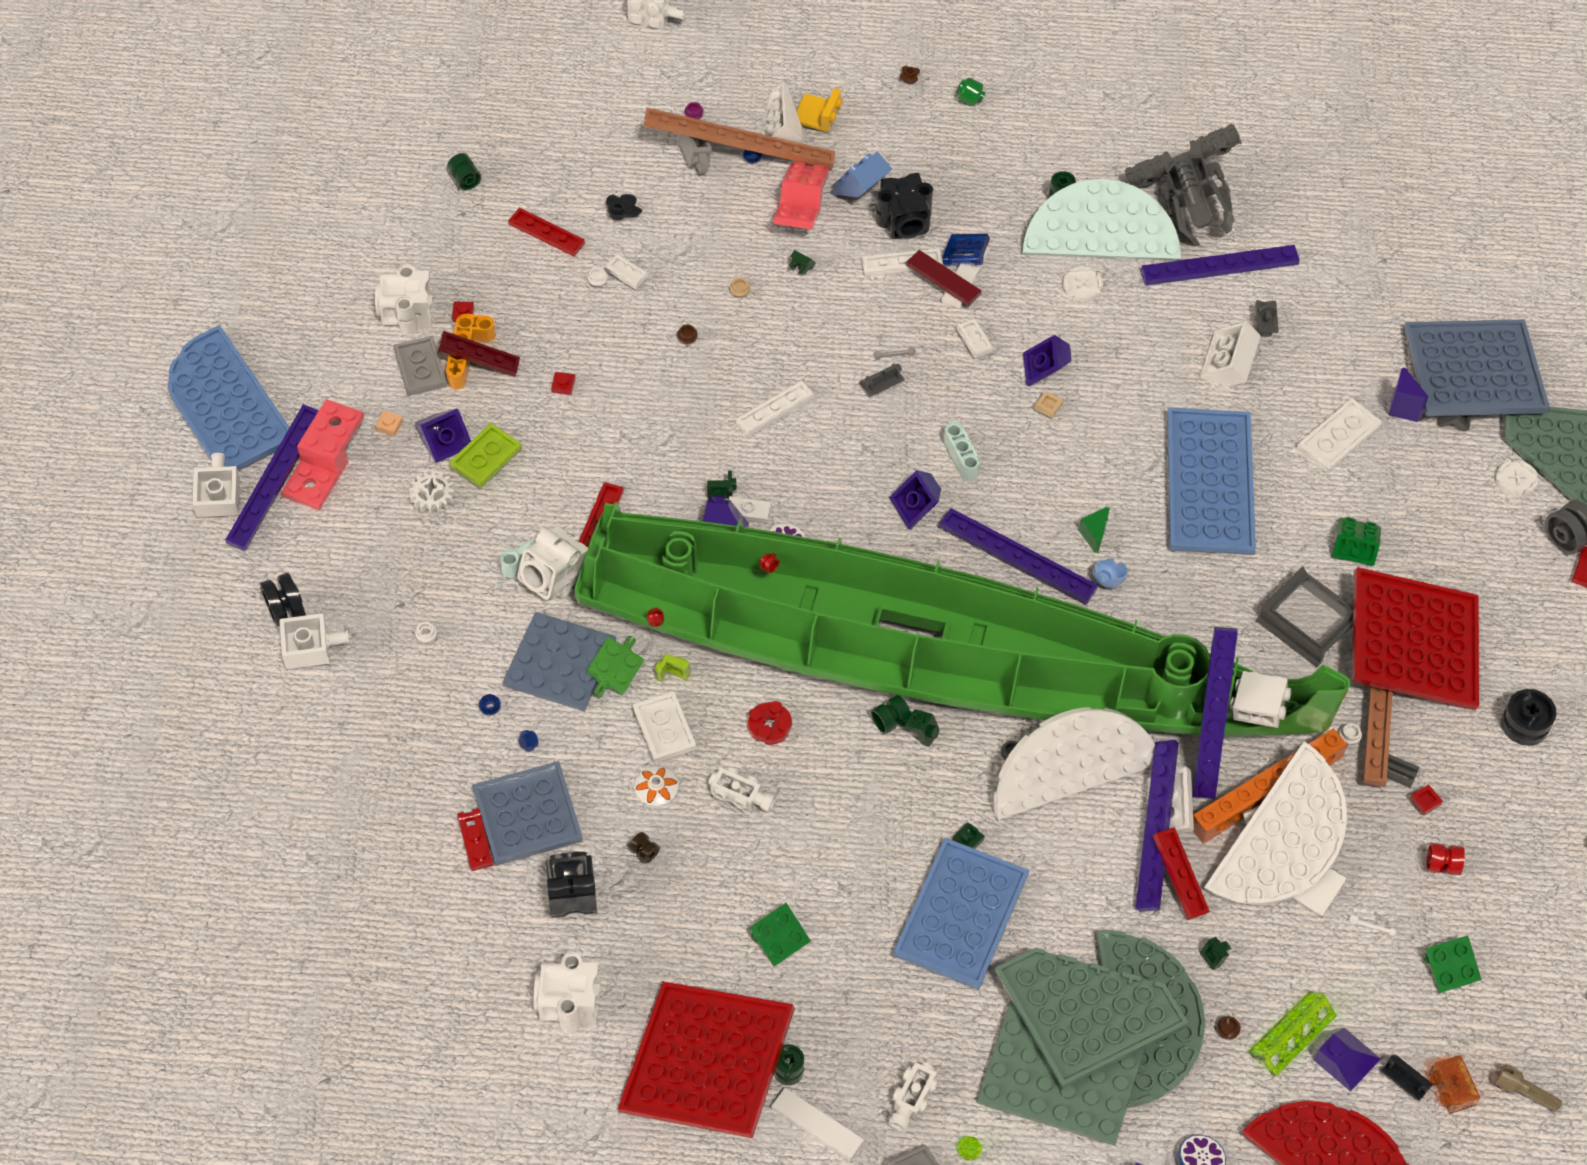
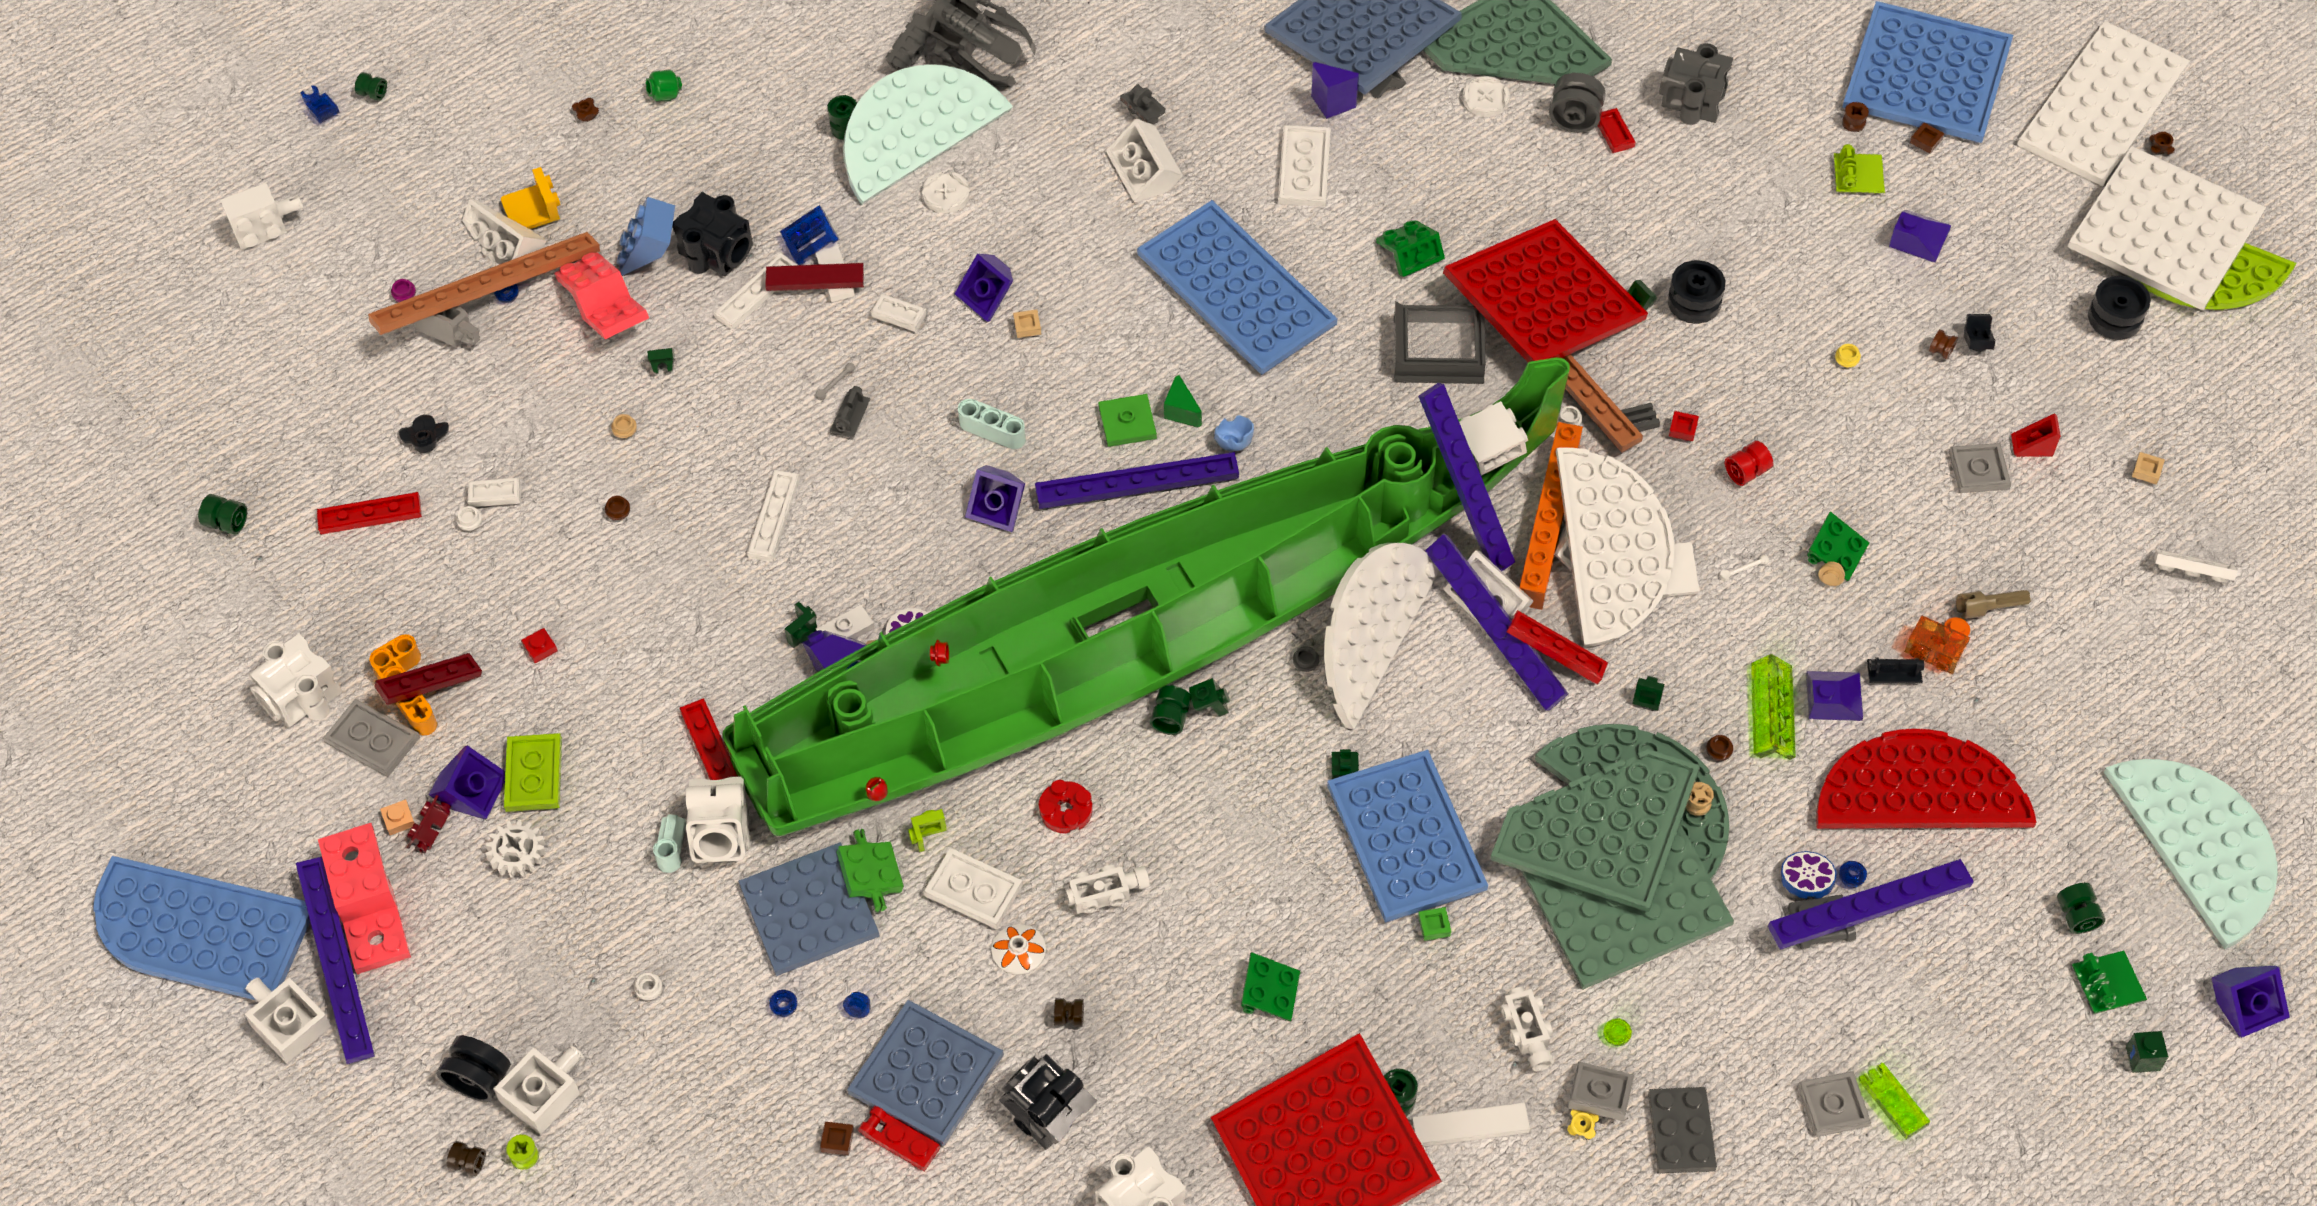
camera: 40 degrees left, 0 degrees up
red plate [452,301,474,322] -> none
dark purple plate [1141,245,1300,286] -> none
none -> dark red hinge [406,795,451,853]
none -> dark brown wheel [446,1141,486,1176]
none -> lime wheel [506,1134,539,1170]
none -> reddish brown plate [820,1121,854,1156]
none -> bright green plate [1098,394,1157,447]
none -> bright green plate [1418,907,1452,941]
none -> dark green tile [1627,280,1657,311]
none -> tan wheel [1686,782,1714,816]
none -> tan plate [1818,561,1845,586]
none -> orange plate [1943,617,1970,643]

